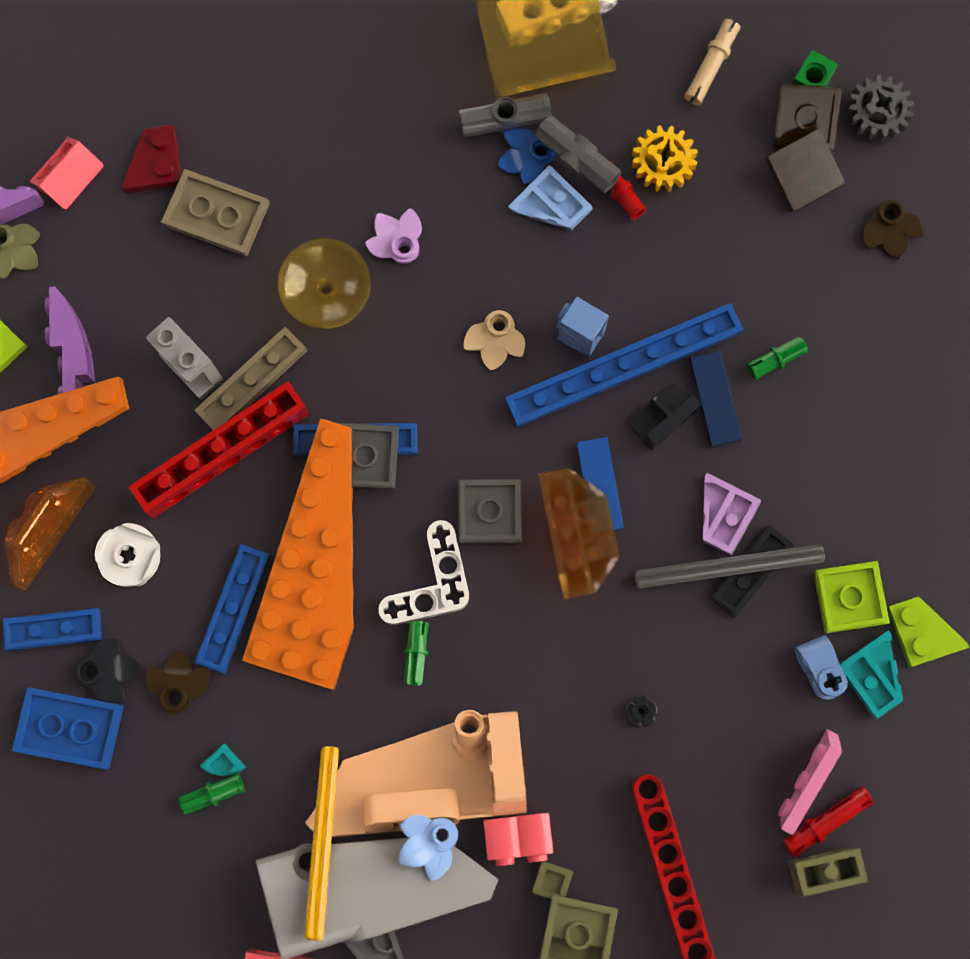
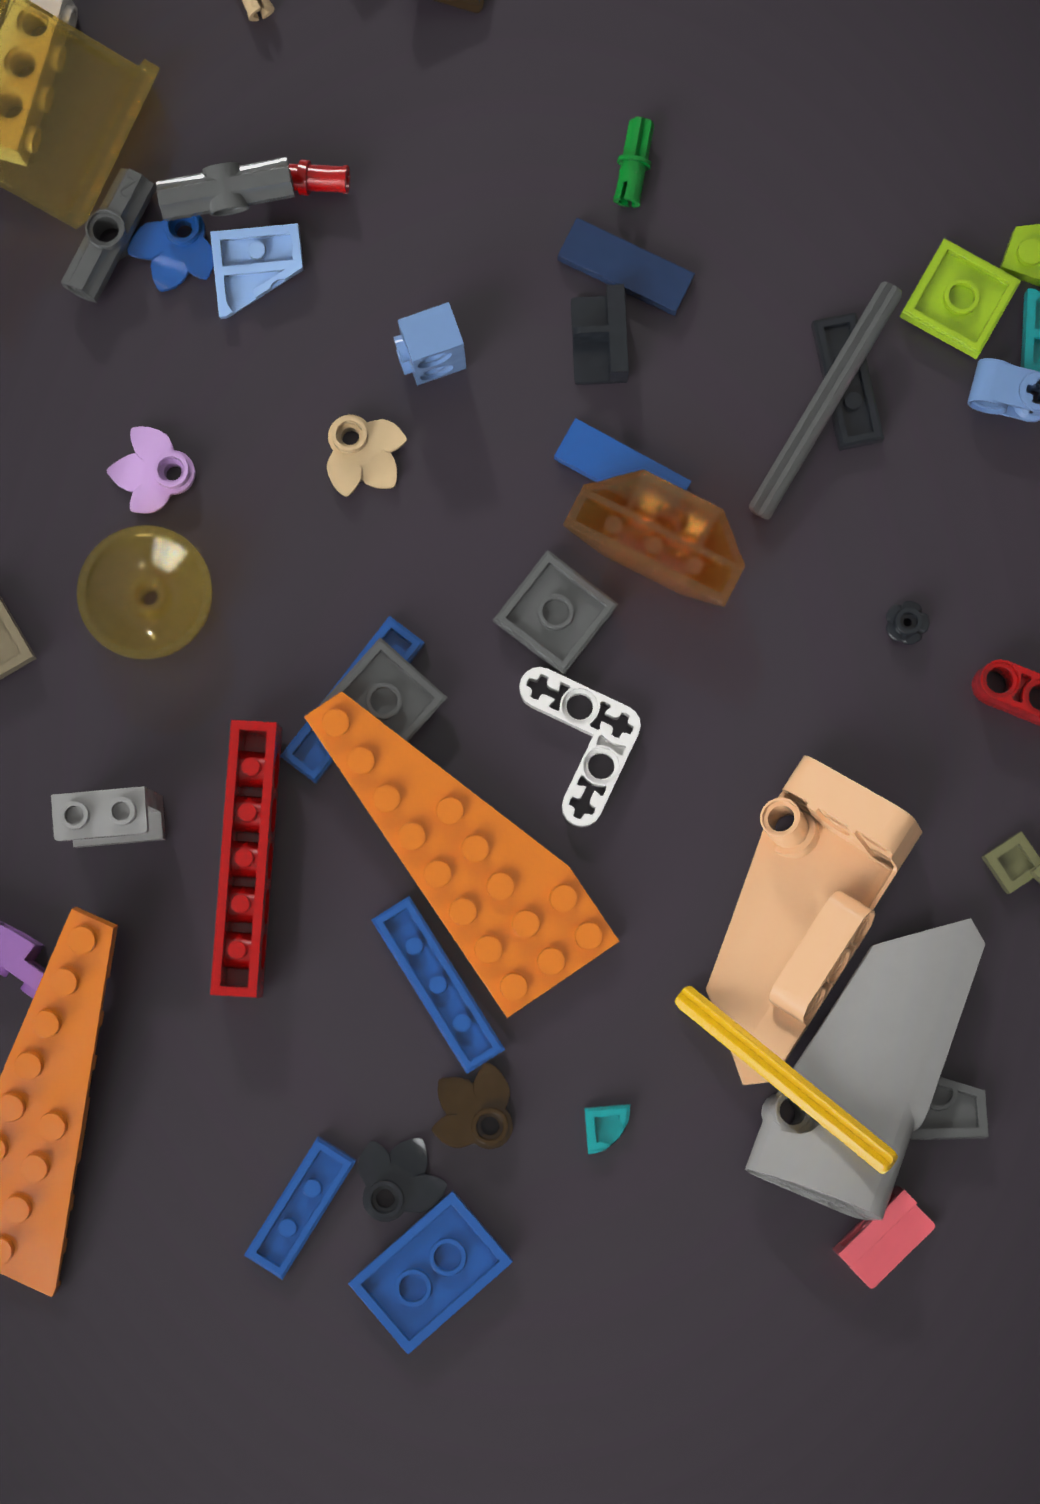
camera: 50 degrees left, 5 degrees up
clear orange wedge [4,477,96,591] -> none
white plate [95,523,161,587] -> none
green axle [179,773,245,814] -> none
dark tan plate [194,327,307,430] -> none
light blue plate [398,815,458,881] -> none
green axle [403,621,429,686] -> none
coral brick [483,812,553,866] -> none
blue plate [505,303,744,428] -> none
yellow gear [631,125,698,192] -> none
lavender wing [703,473,761,557] -> none

